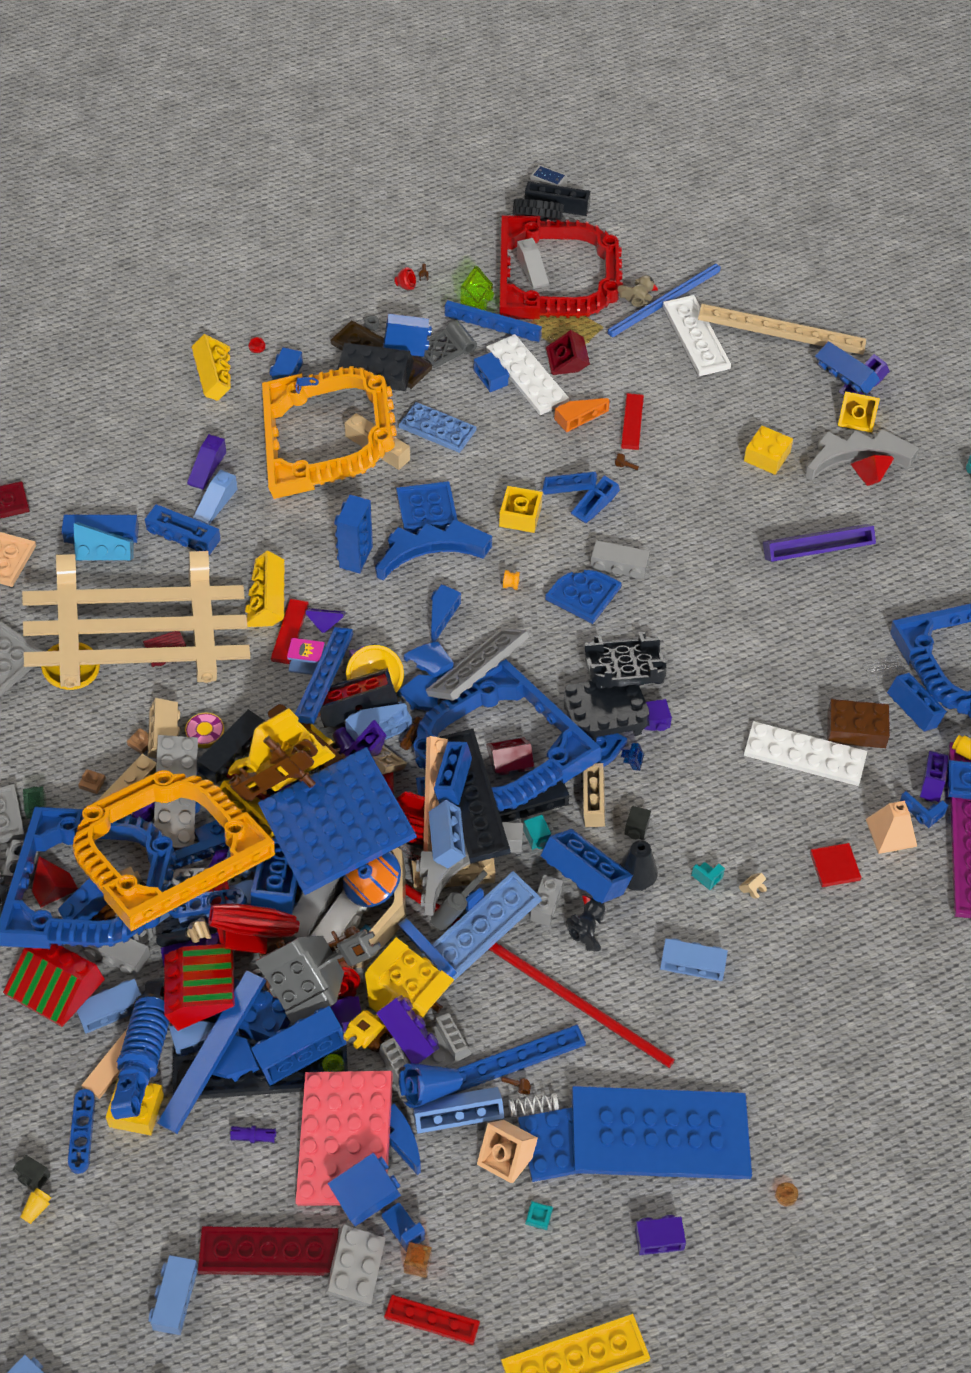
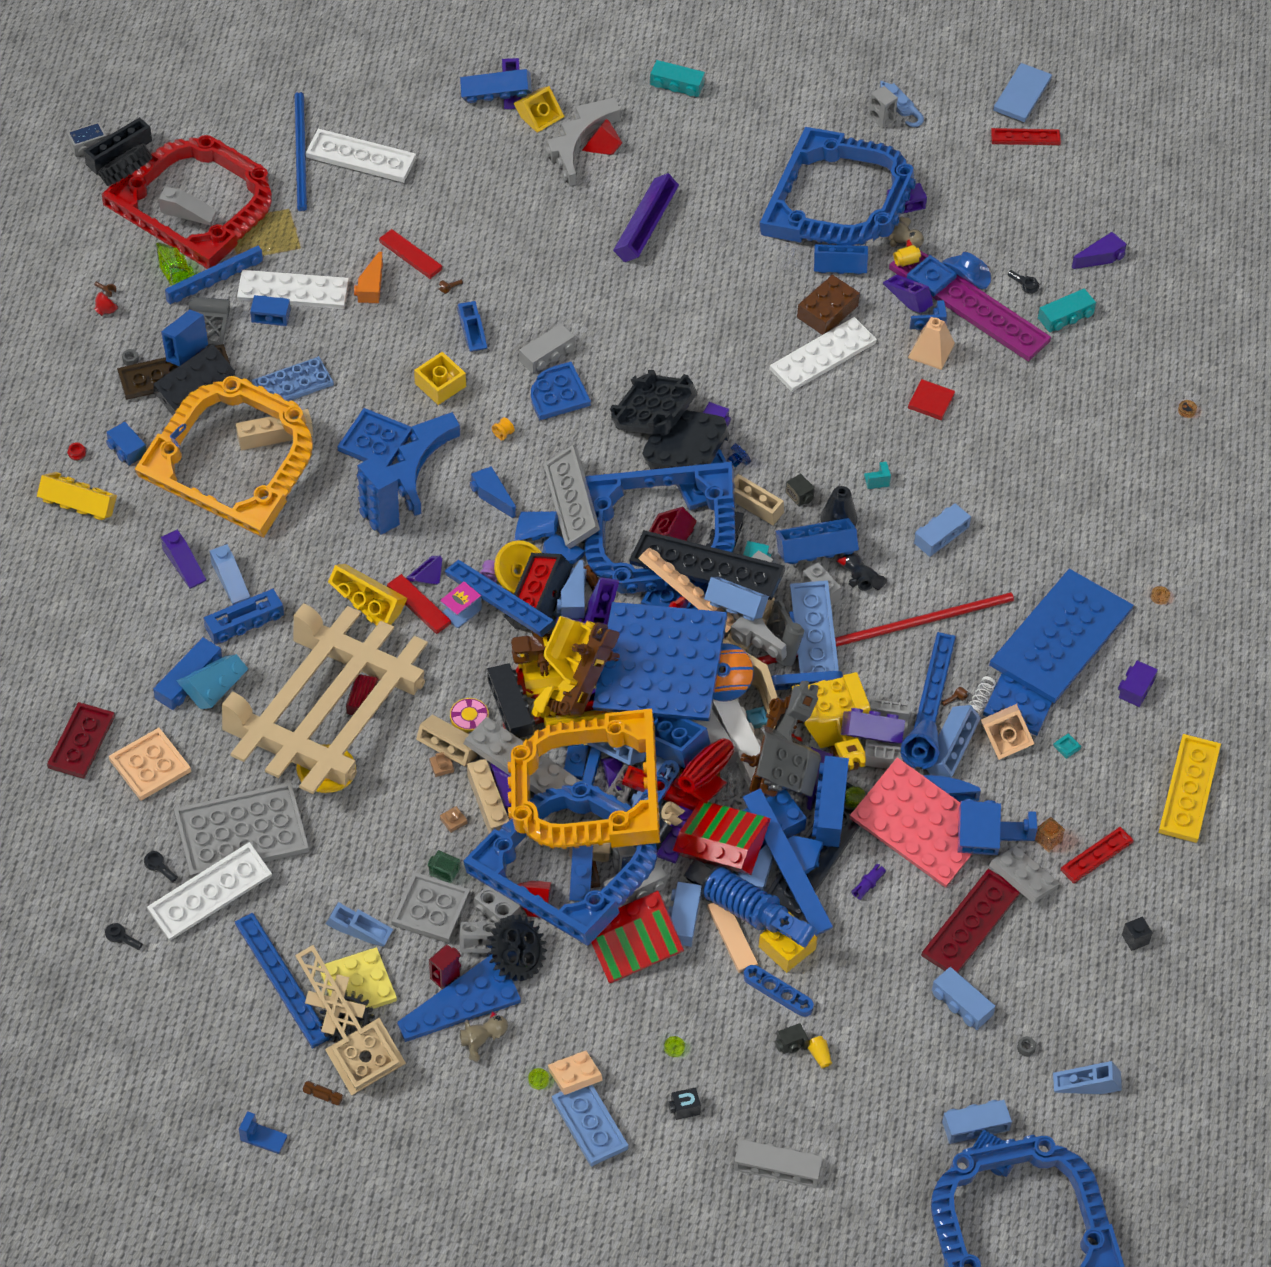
camera: 55 degrees left, 0 degrees up
blue brick [434,742,472,805] -> none
blue tile [542,471,597,495] -> none
dark red slope [546,330,590,375] -> none
dark tan animal [618,275,658,307] -> none
tan plate [698,304,866,355] -> none
tan tile [739,873,767,899] -> none
yellow brick [744,425,793,475] -> none

